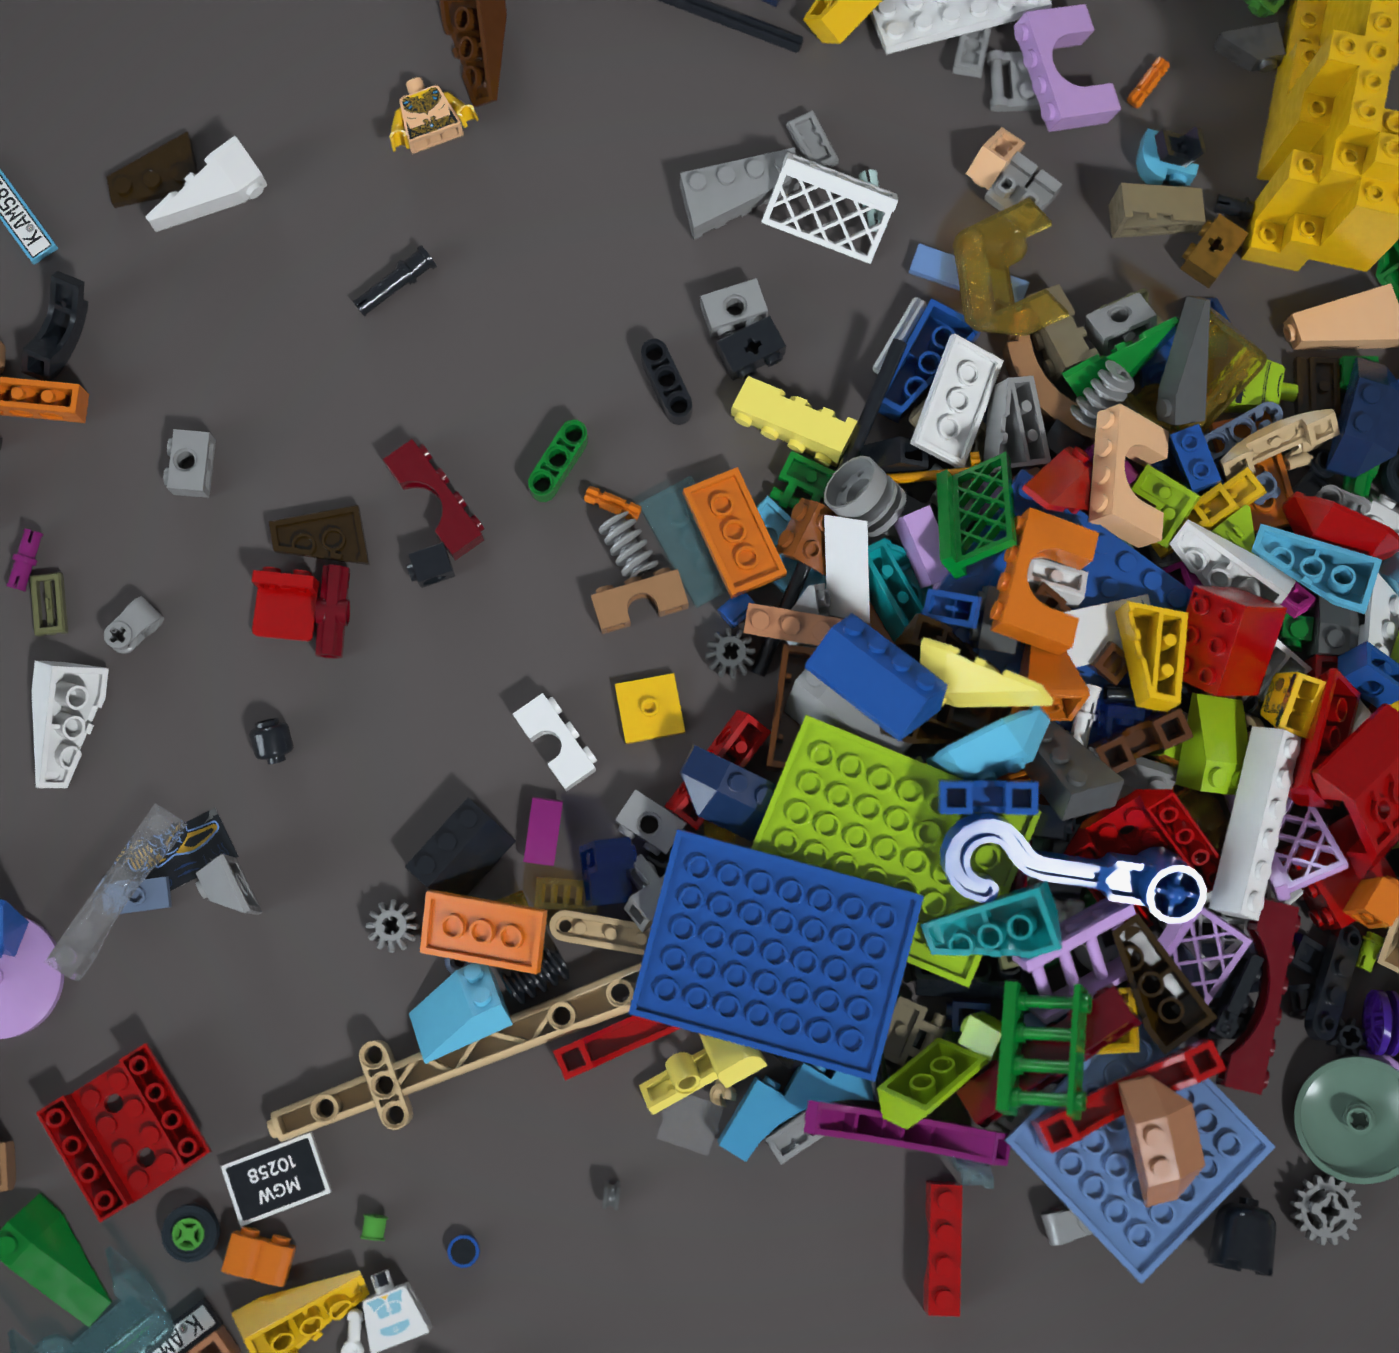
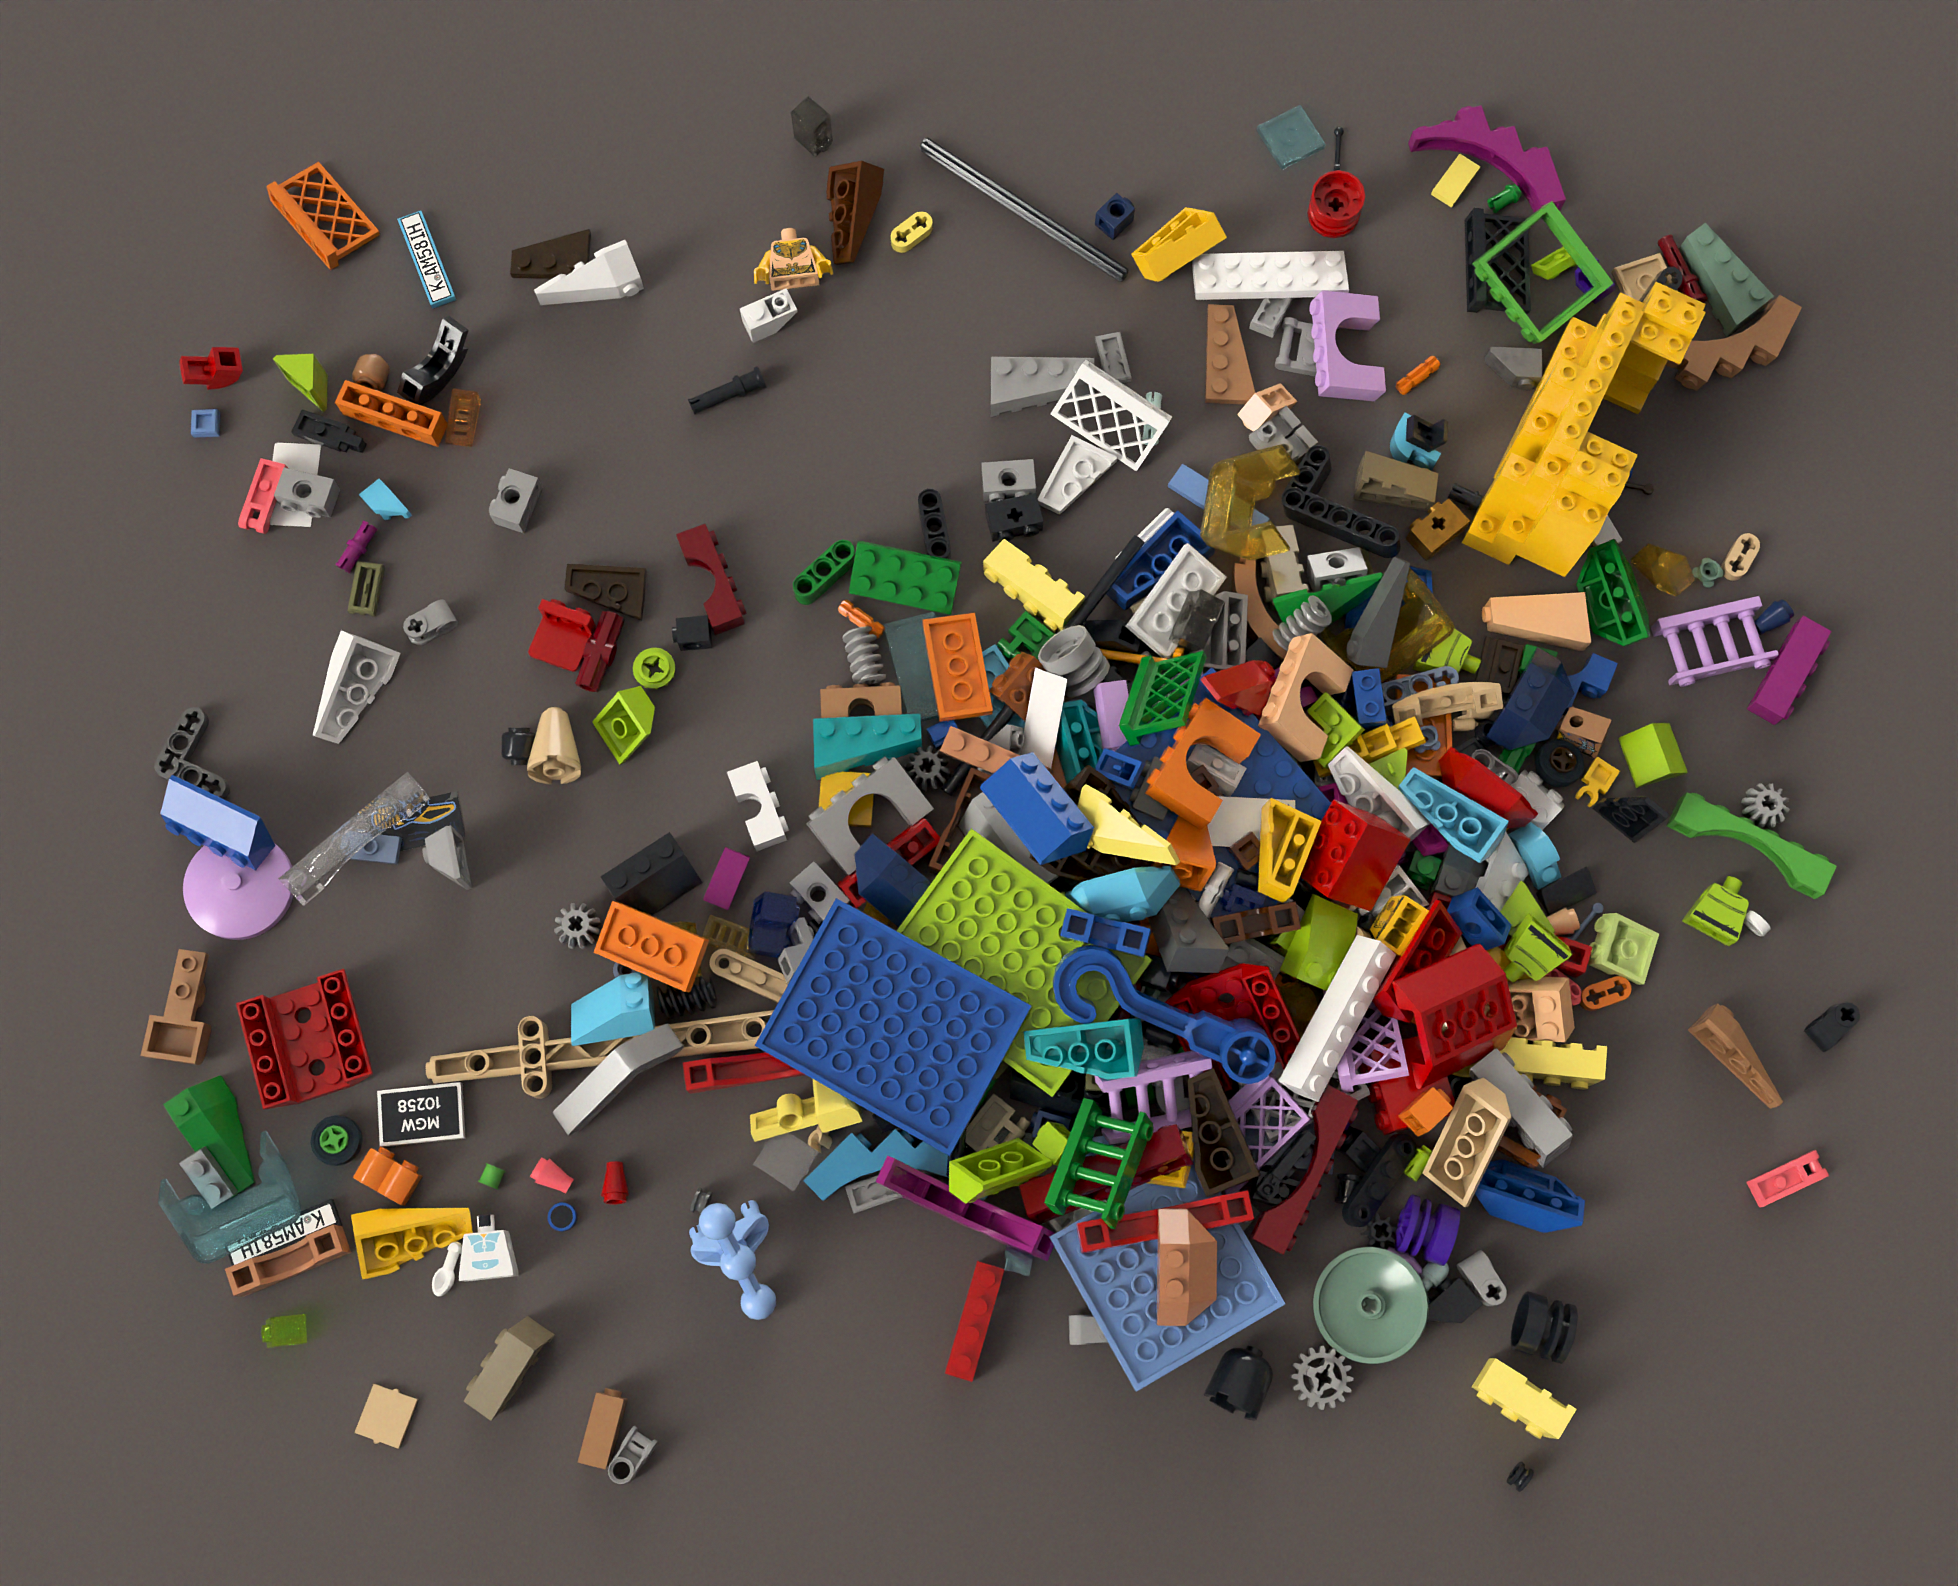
camera: 20 degrees right, 5 degrees down
none -> flat silver plate [179,1146,238,1209]
none -> medium azure slope [359,478,412,520]
none -> clear orange slope [445,389,481,447]
none -> tan cone [527,707,581,784]
none -> coral cone [530,1157,574,1194]
none -> light grey beam [553,1024,684,1136]
none -> lime slope [592,686,655,764]
none -> red cone [601,1161,629,1205]
none -> lime gear [633,648,676,690]
none -> light blue connector [689,1200,776,1320]
none -> white slope [740,288,797,343]
none -> light grey arch [806,757,934,875]
none -> teal wedge [813,714,922,780]
none -> green plate [849,541,962,615]
none -> light yellow beam [890,212,933,253]
none -> white wing [1038,435,1118,515]
none -> clear smoke brick [1168,589,1224,652]
none -> medium nougat wing [1205,304,1255,405]
none -> black beam [1281,445,1401,558]

